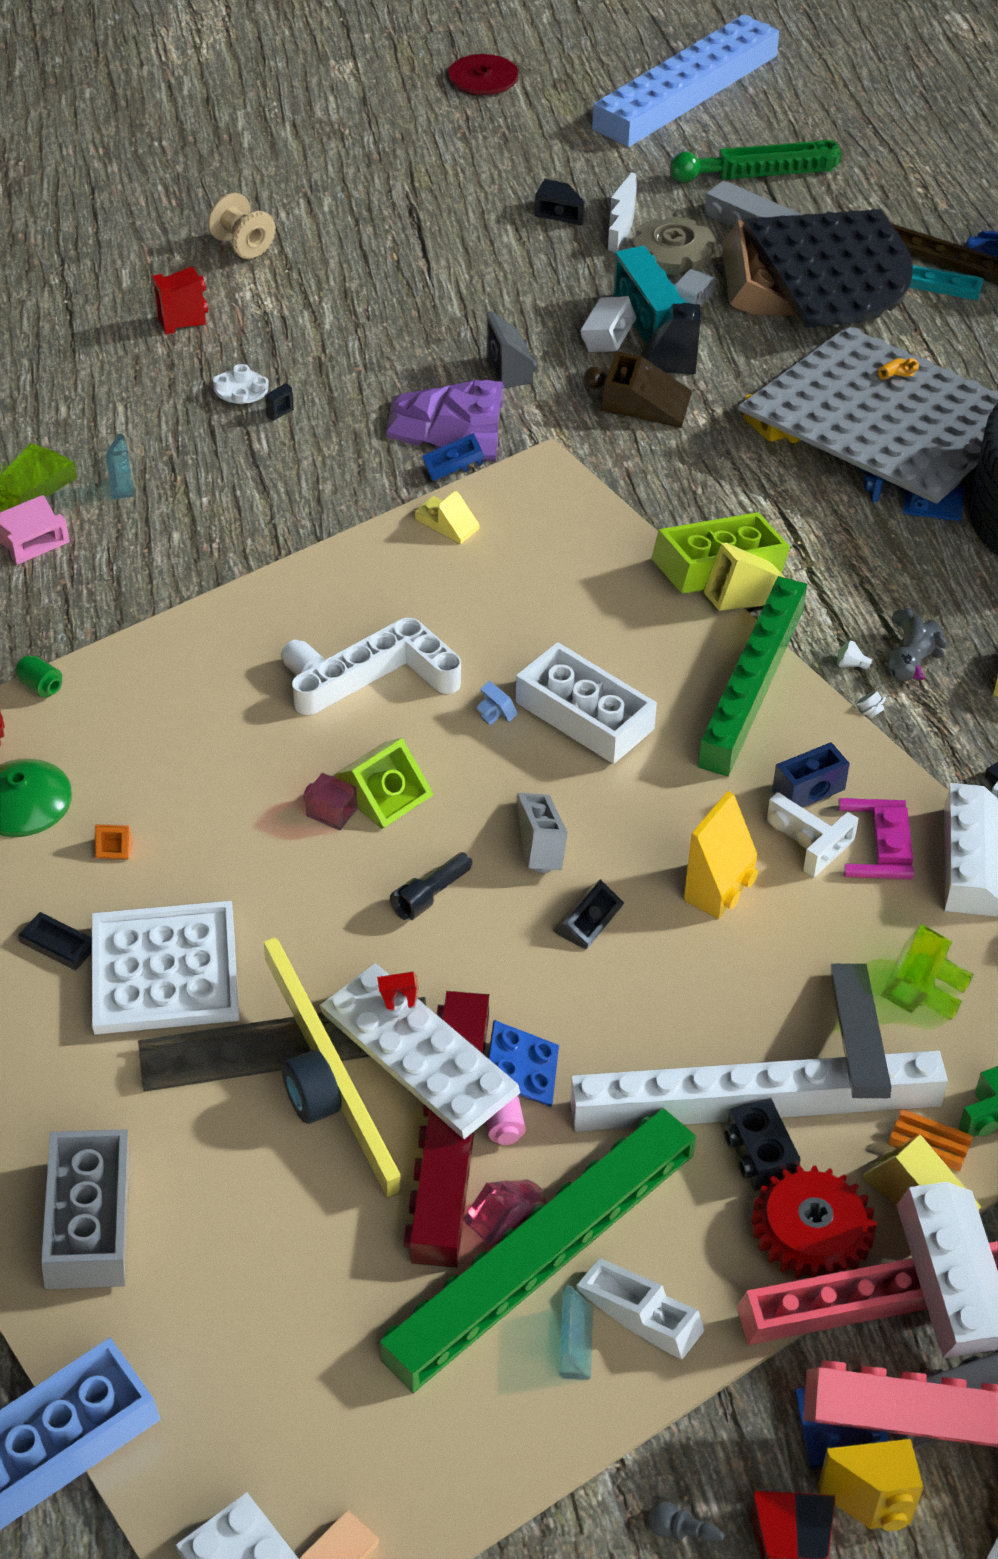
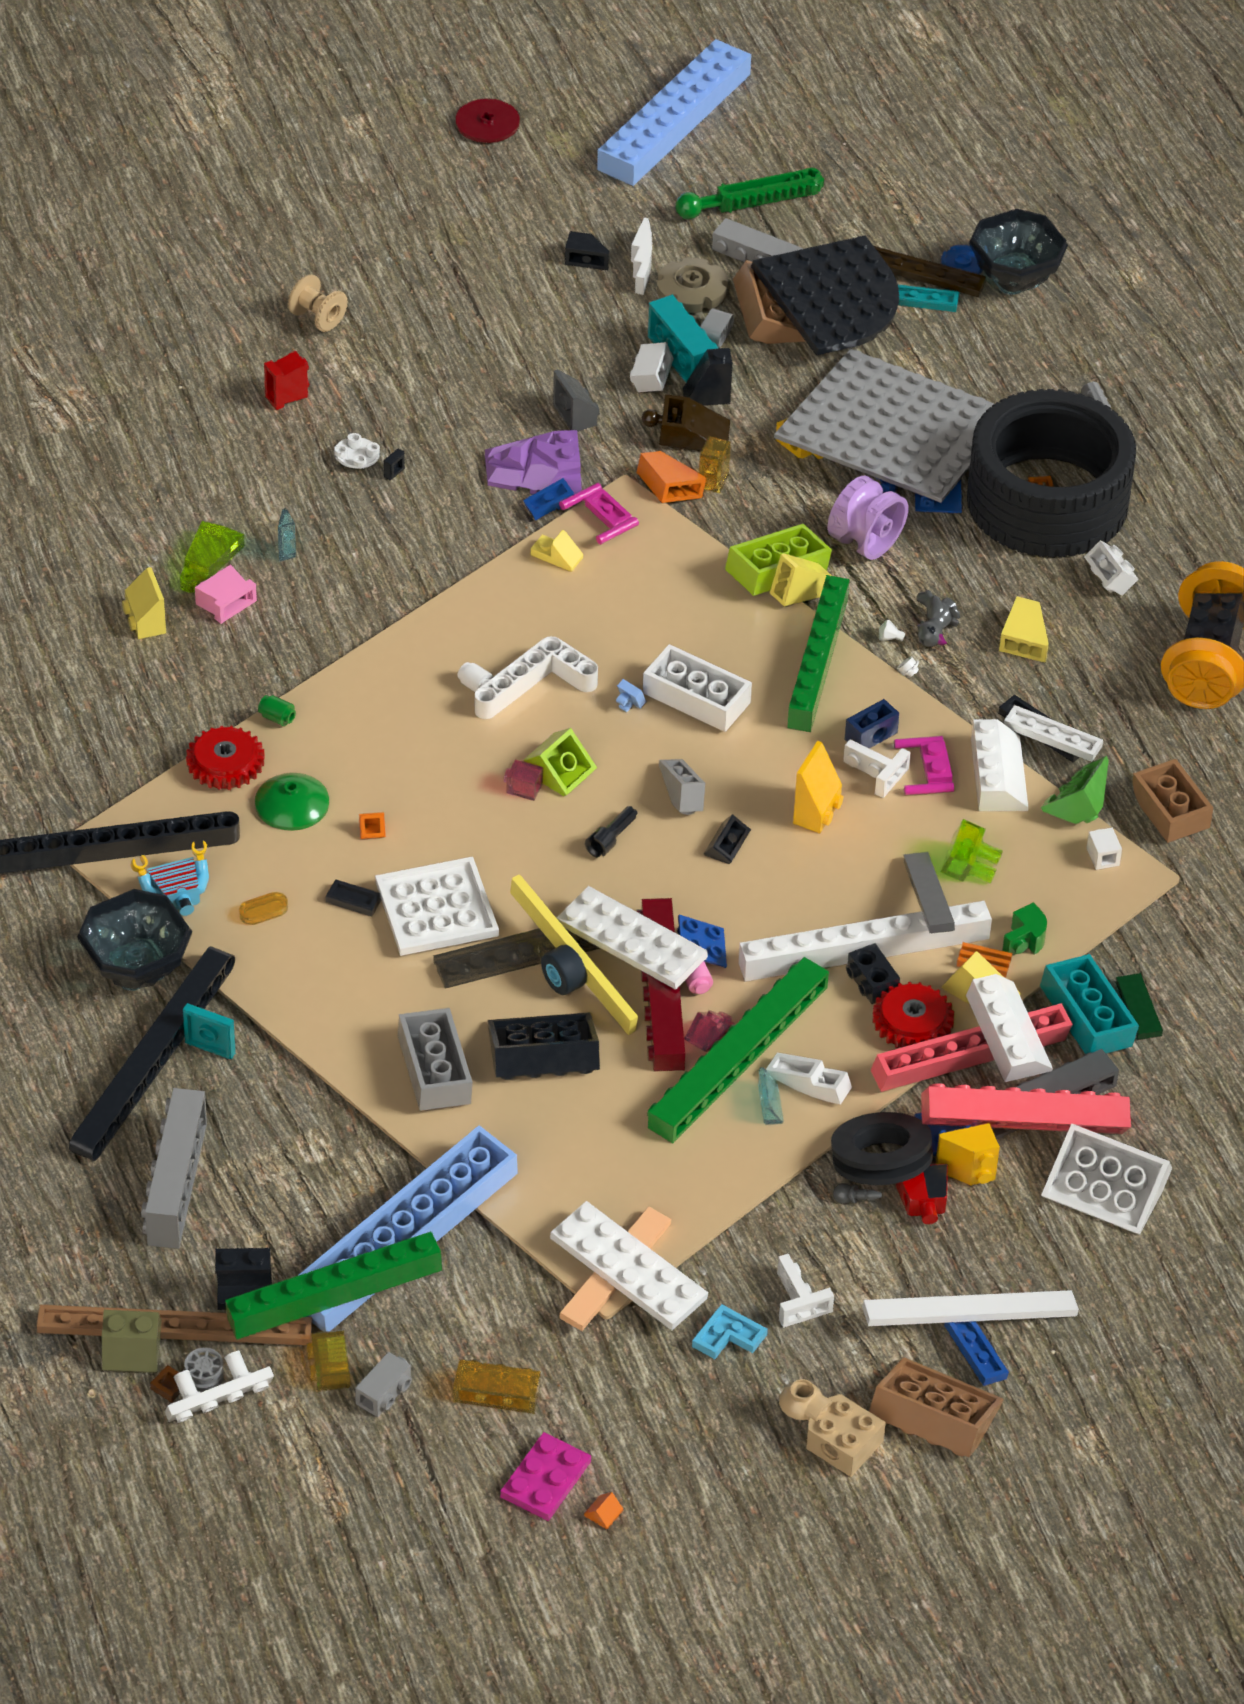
camera: 10 degrees left, 0 degrees up
red tile [377,971,419,1012] -> none
light orange arm [877,358,919,380] -> none
none -> black slope [488,1012,600,1080]
none -> dark pink plate [559,483,639,545]
none -> orange slope [636,451,706,503]
none -> clear yellow brick [699,436,731,493]
none -> lavender piece [828,476,908,560]
none -> black tyre [831,1112,933,1185]

